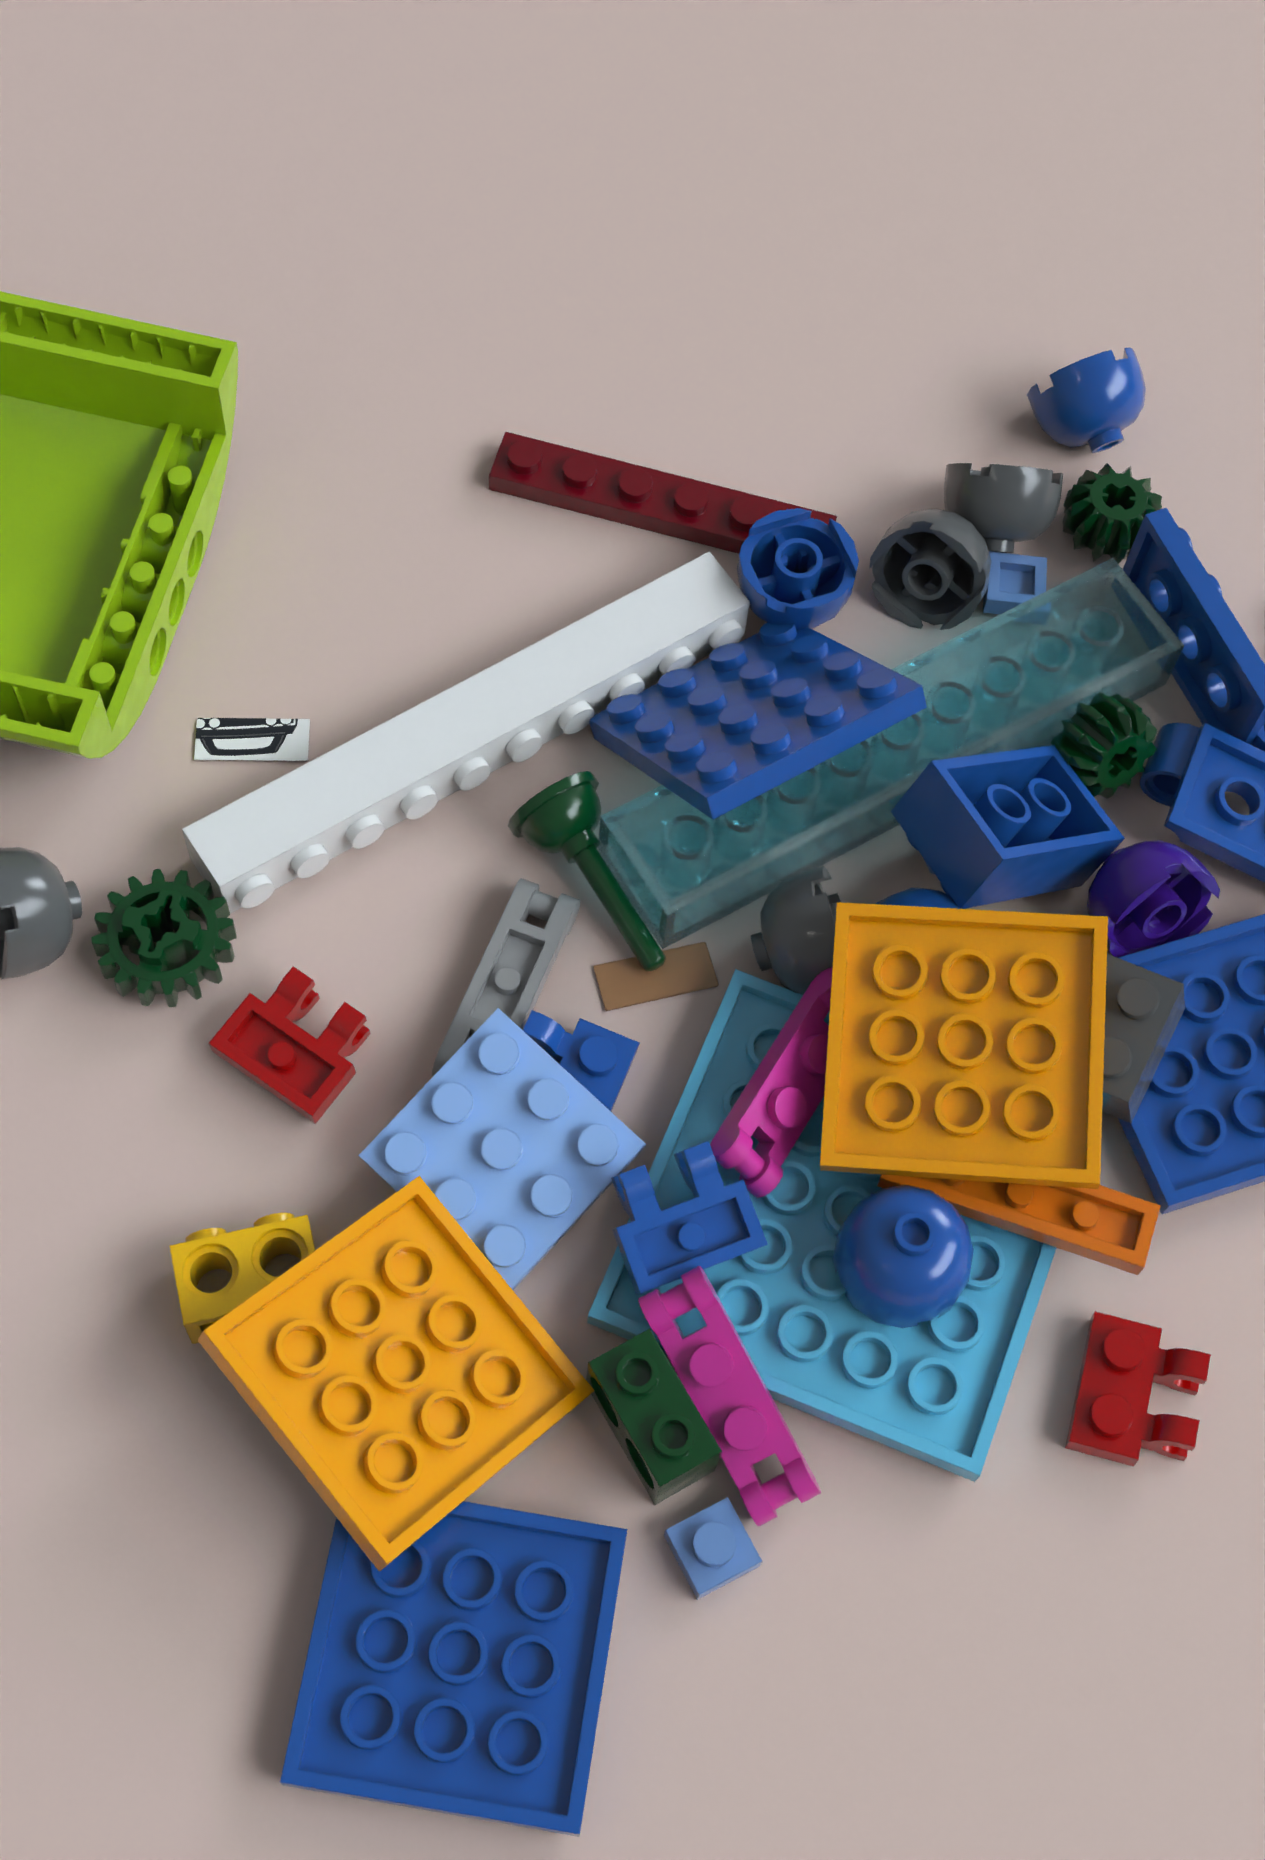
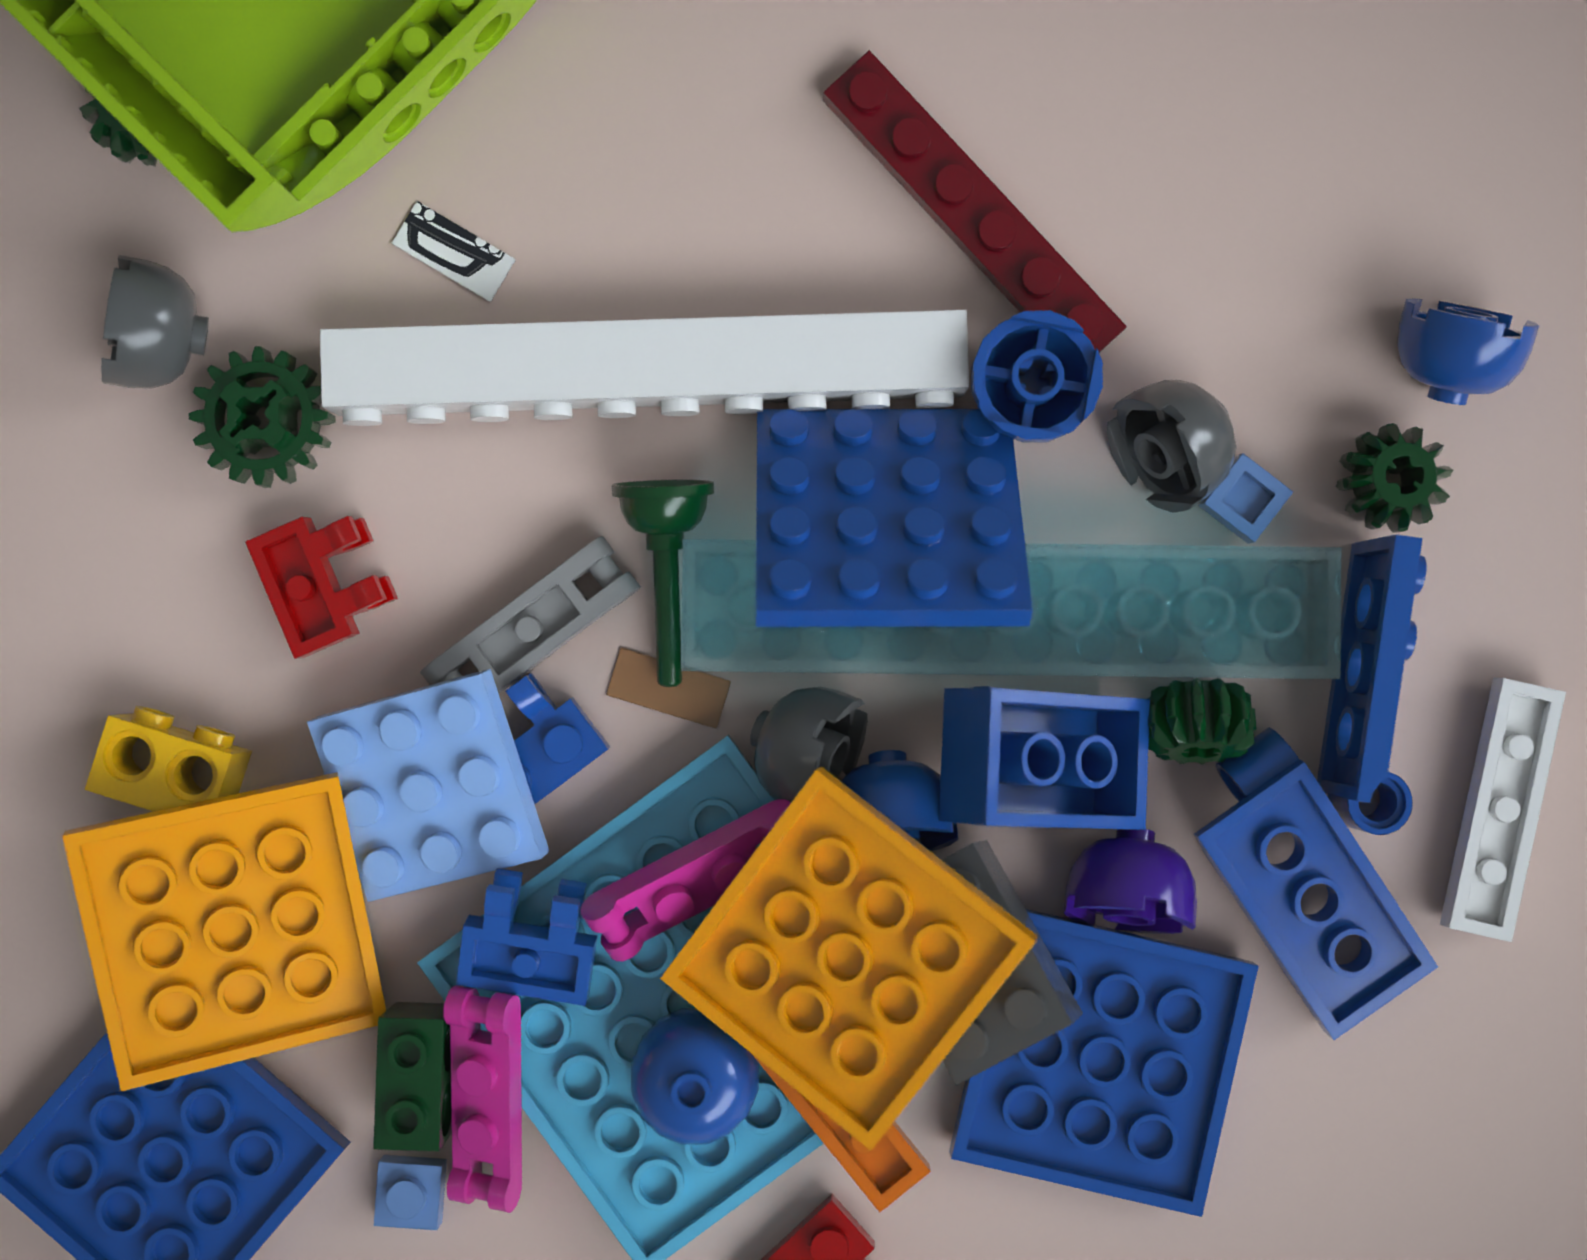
camera: 35 degrees right, 25 degrees up
dark grey cylinder [944,463,1063,553] -> none

